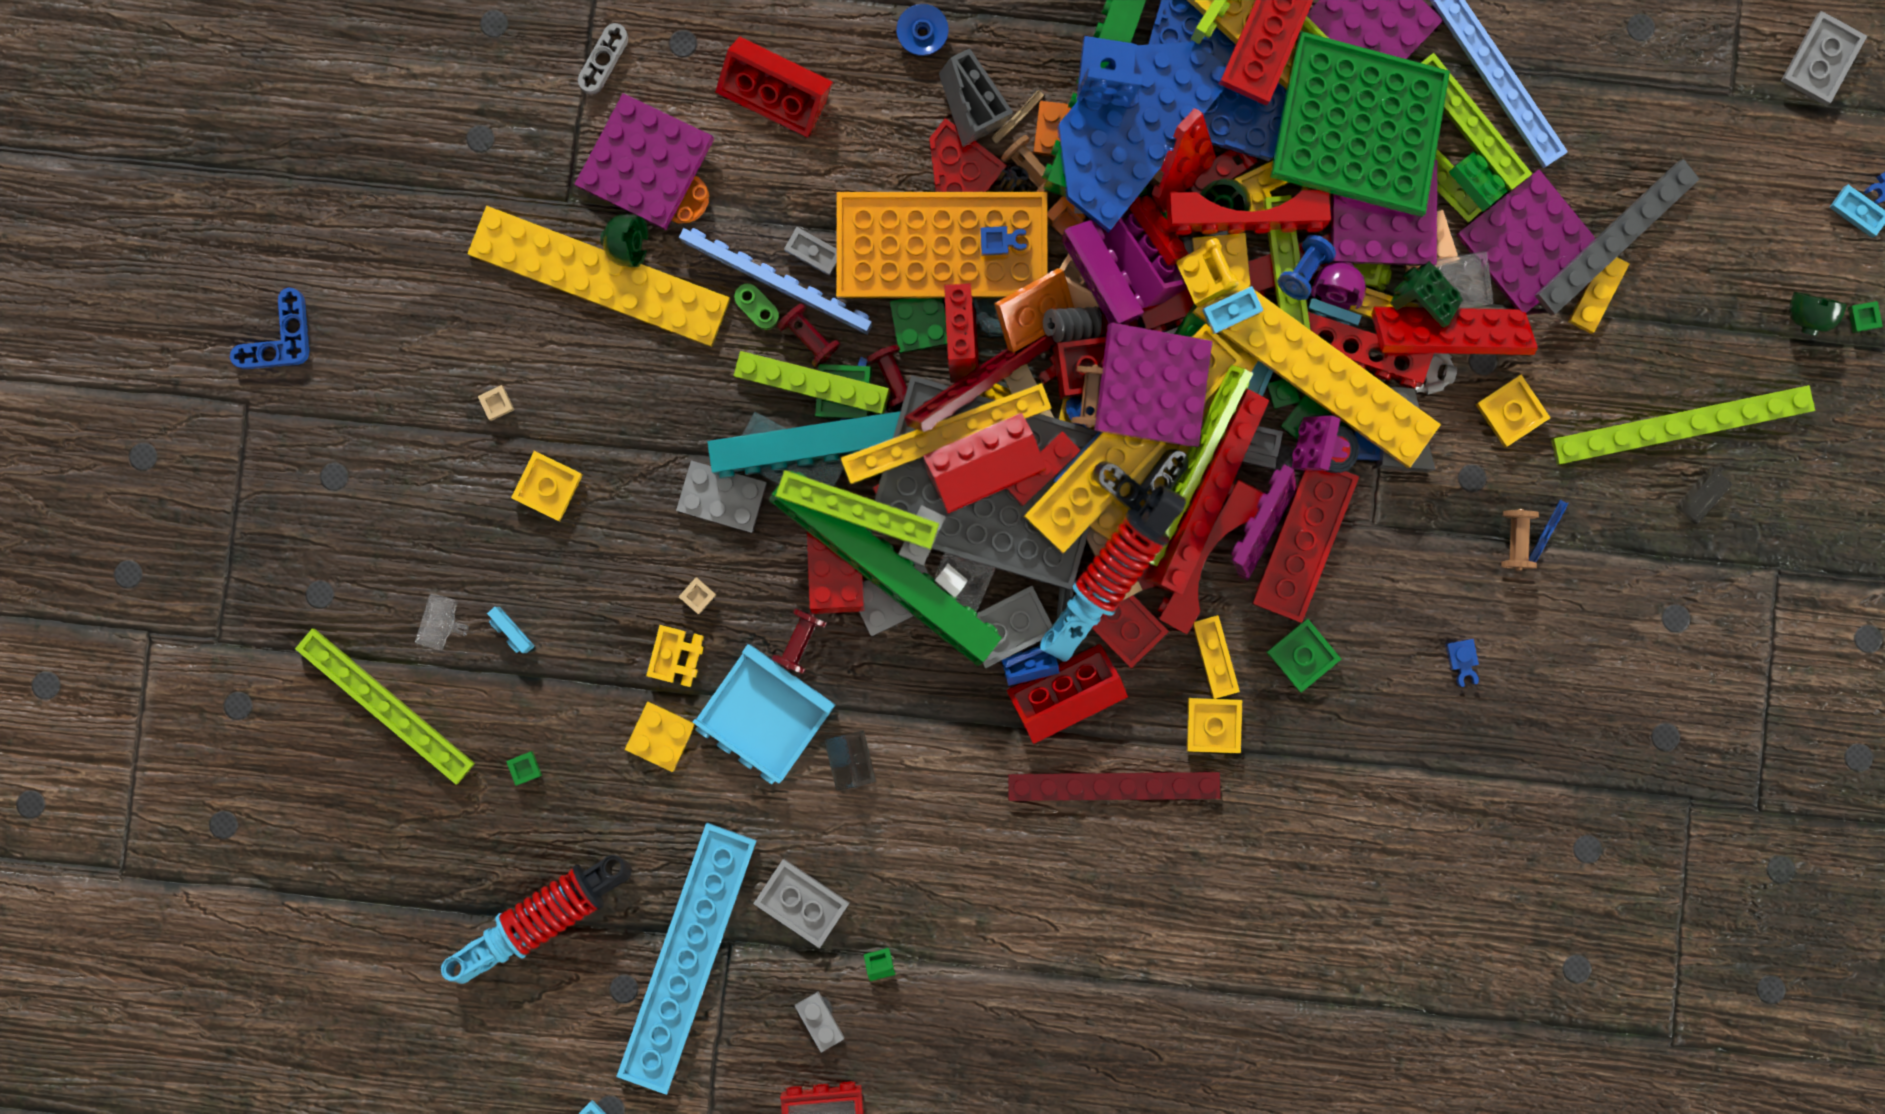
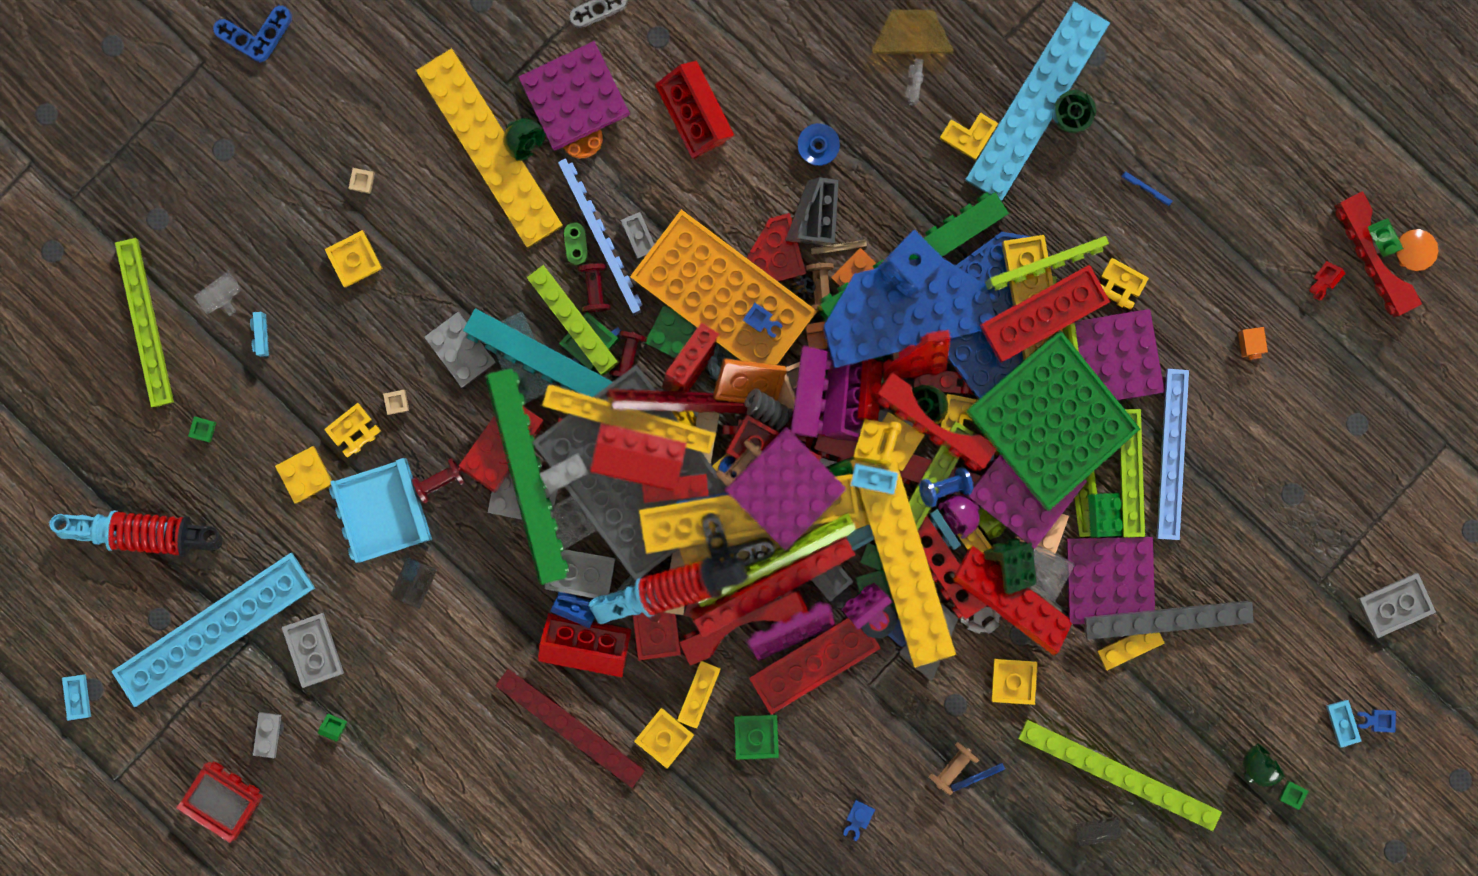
camera: 40 degrees right, 0 degrees up
lime plate [776,470,939,550] -> none
white tile [935,564,968,597] -> none

